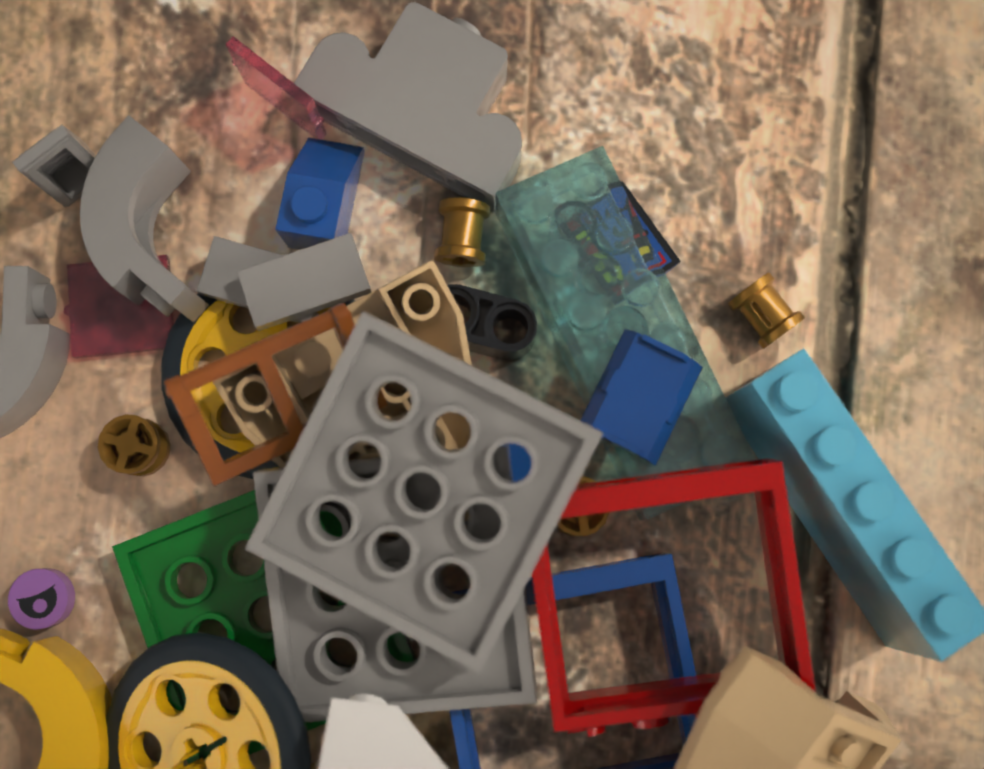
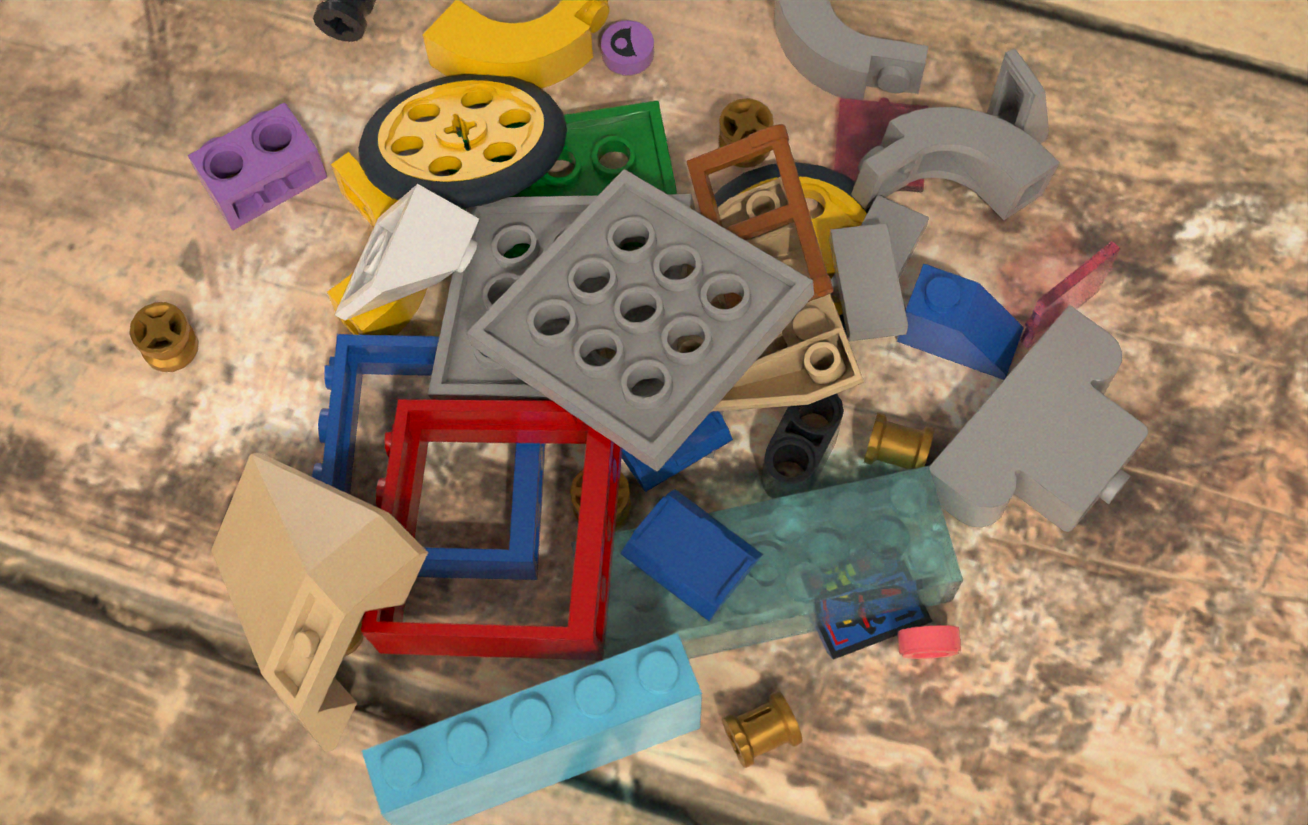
camera: 105 degrees right, 15 degrees down
none -> coral tile [897,625,961,659]

